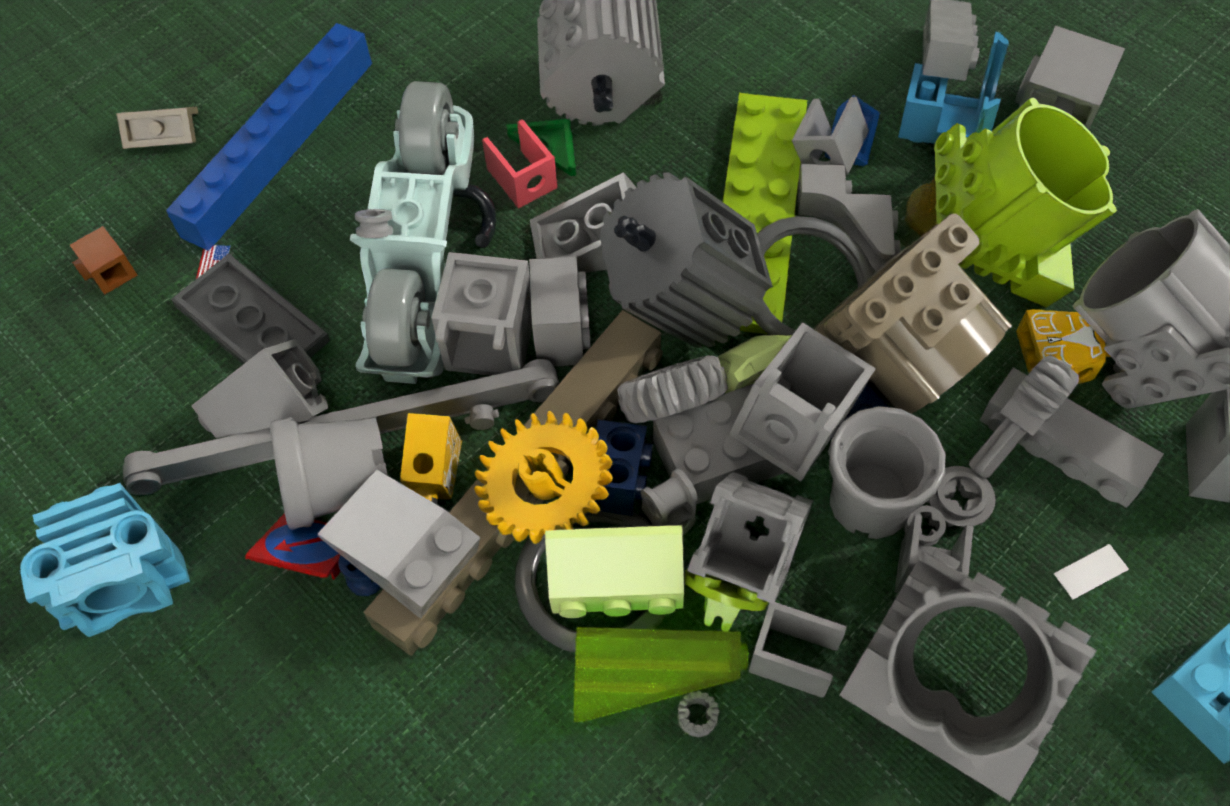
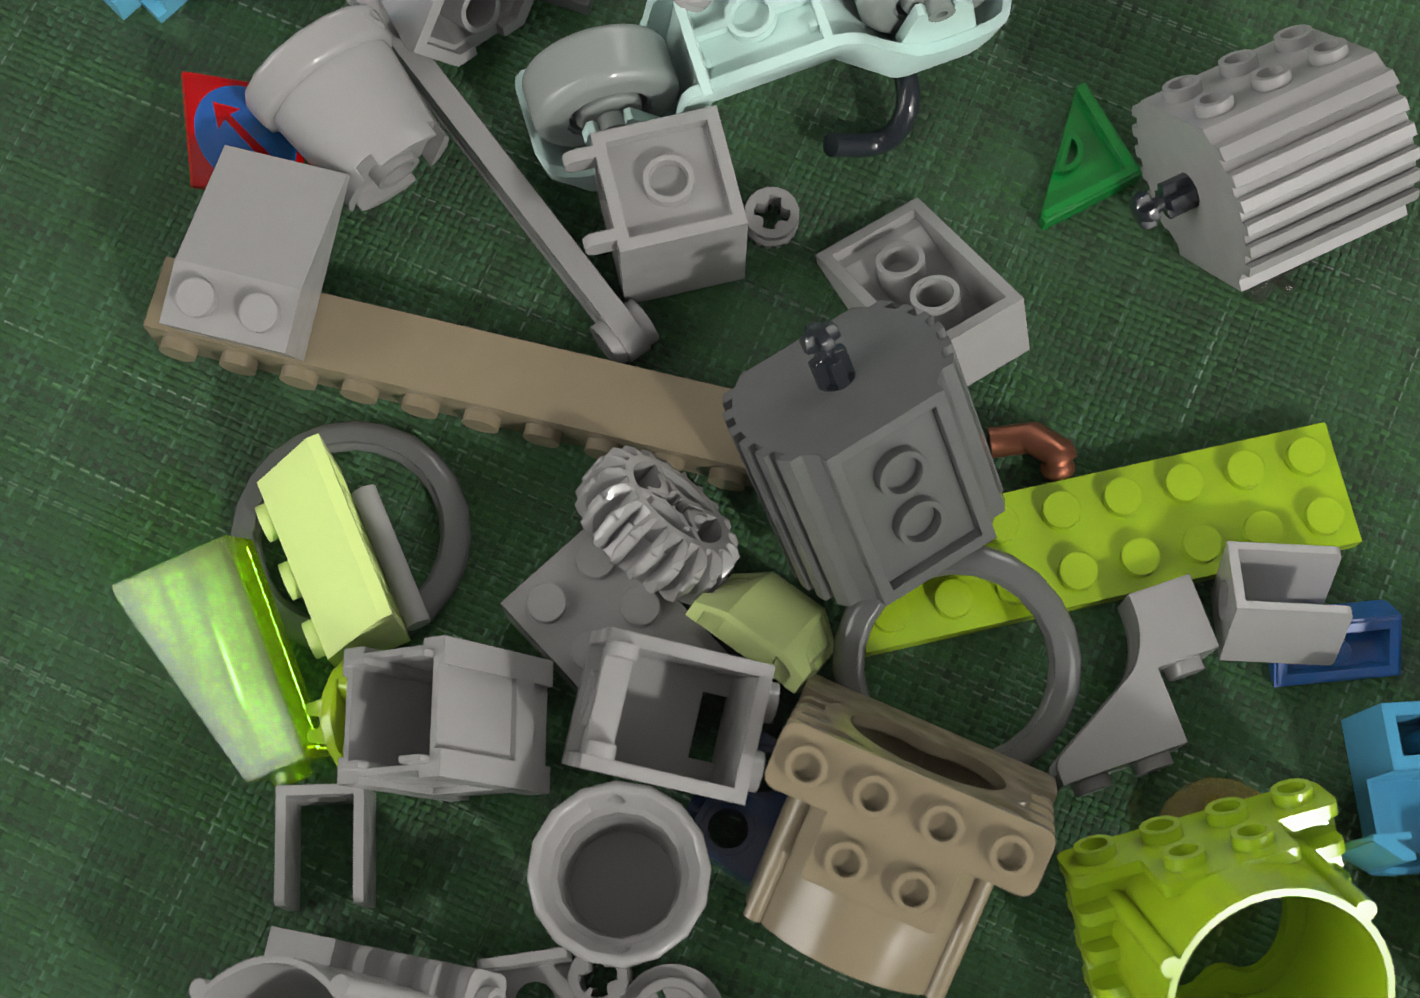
camera: 65 degrees right, 15 degrees up
yellow torso [400,413,462,505] -> none
light grey piece [465,404,499,430] -> none
yellow gear [474,411,613,544] -> none
coral piece [482,119,557,208] -> none
light grey brick [529,256,590,366] -> none
dark blue brick [595,420,653,516] -> none
light grey piece [641,469,698,536] -> none
light grey bush [677,691,719,737] -> none

